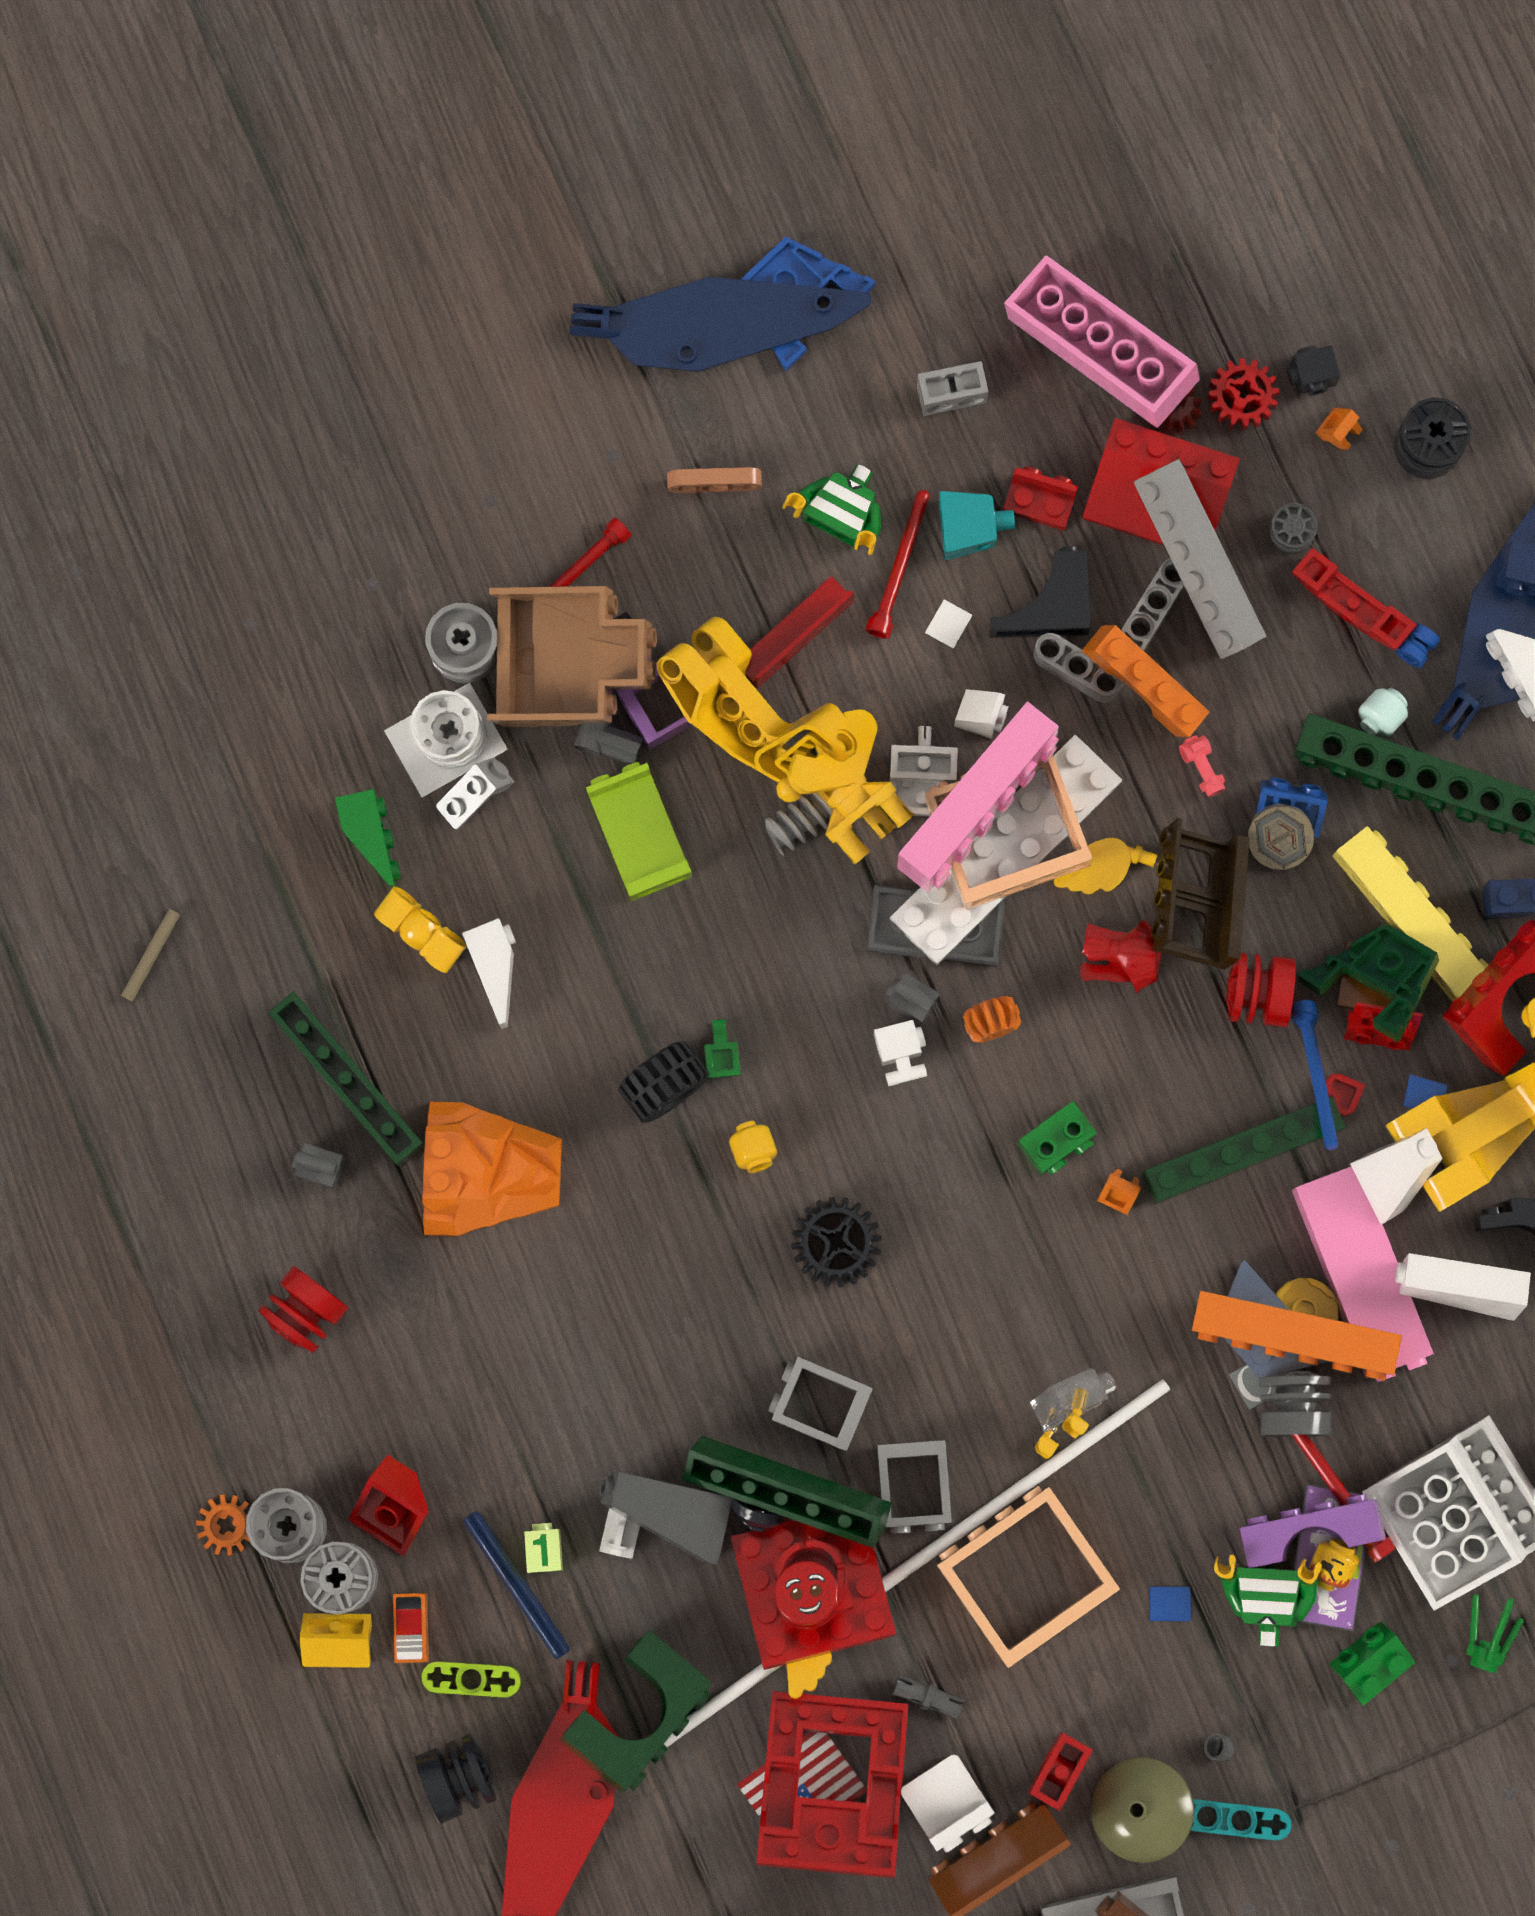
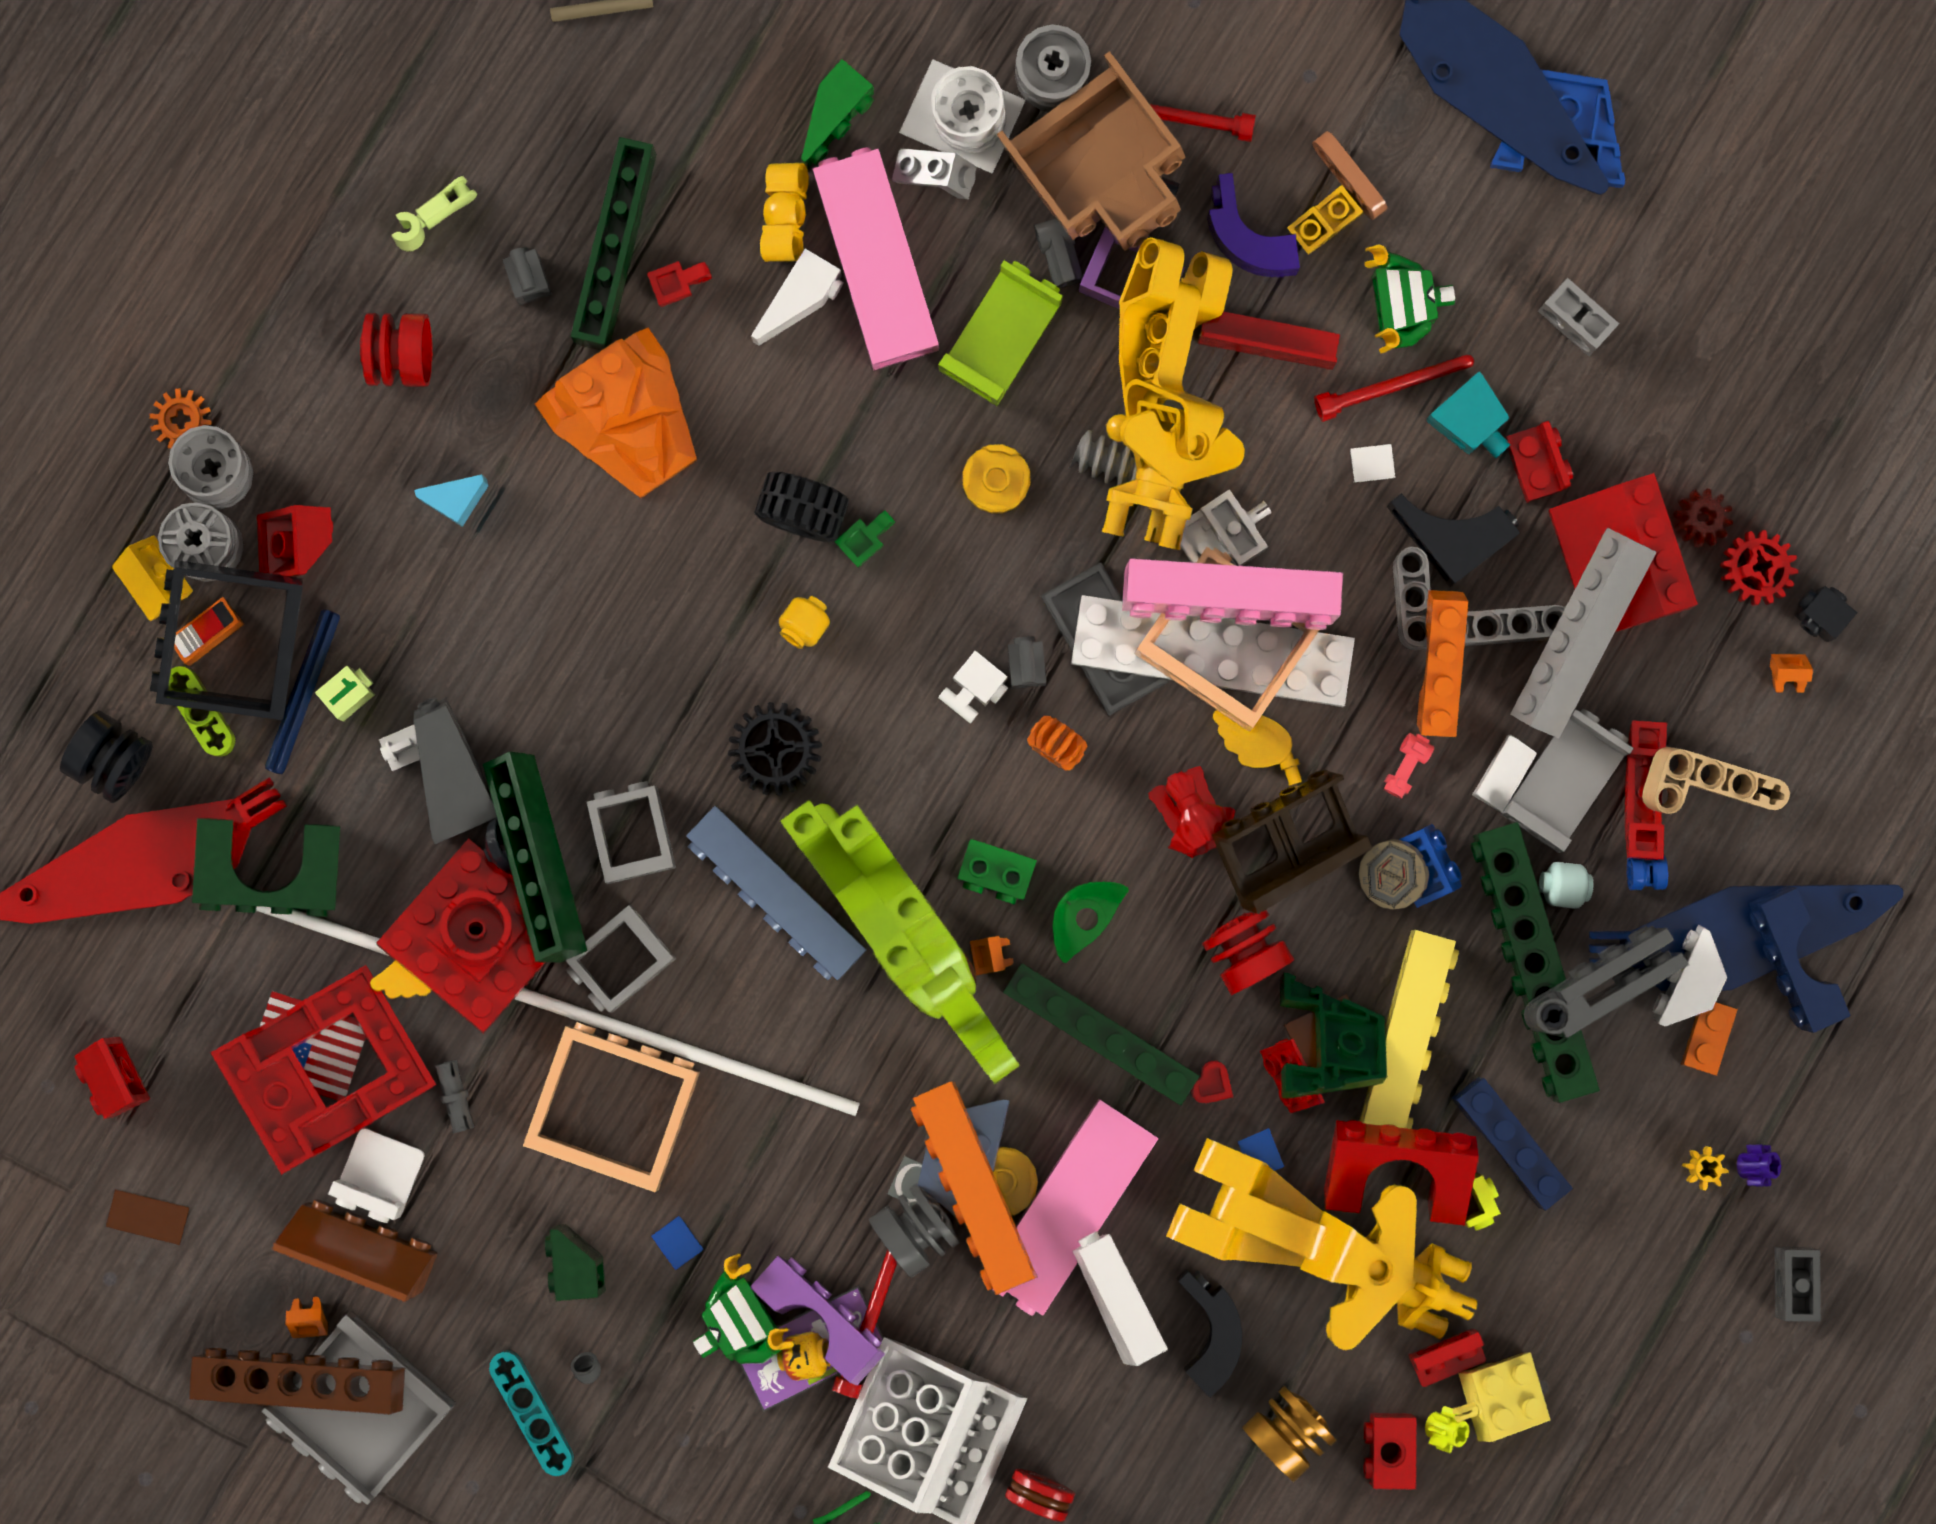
camera: 50 degrees right, 5 degrees up
red head [774,1561,839,1629] -> none
white slope [954,689,1009,739] -> none
bright pink brick [1004,255,1200,428] -> none
red brick [1027,1731,1093,1811] -> none
clear torso [1029,1368,1115,1459] -> none
olive dish [1091,1757,1194,1863] -> none
dark grey wheel [1269,503,1318,554] -> none
blue piece [1291,1000,1338,1150] -> none
green bracket [1329,1622,1416,1706] -> none
white slope [1350,1128,1442,1224] -> none
black wheel [1394,397,1471,479] -> none
none -> black window [150,560,303,720]
none -> yellowish green piece [391,176,477,251]
none -> medium azure slope [414,474,488,527]
none -> dark green slope [545,1224,606,1301]
none -> red plate [647,261,712,307]
none -> sand blue brick [686,806,867,980]
none -> lime animal [780,800,1020,1084]
none -> bright pink brick [813,147,939,370]
none -> yellow tile [963,444,1030,513]
none -> green piece [1052,882,1129,963]
none -> dark purple arch [1207,173,1300,277]
none -> yellow slope [1287,185,1364,255]
none -> white slope [1472,735,1537,813]
none -> light grey panel [1501,709,1634,853]
none -> dark grey hinge [1524,925,1689,1038]
none -> tan beam [1642,747,1790,814]

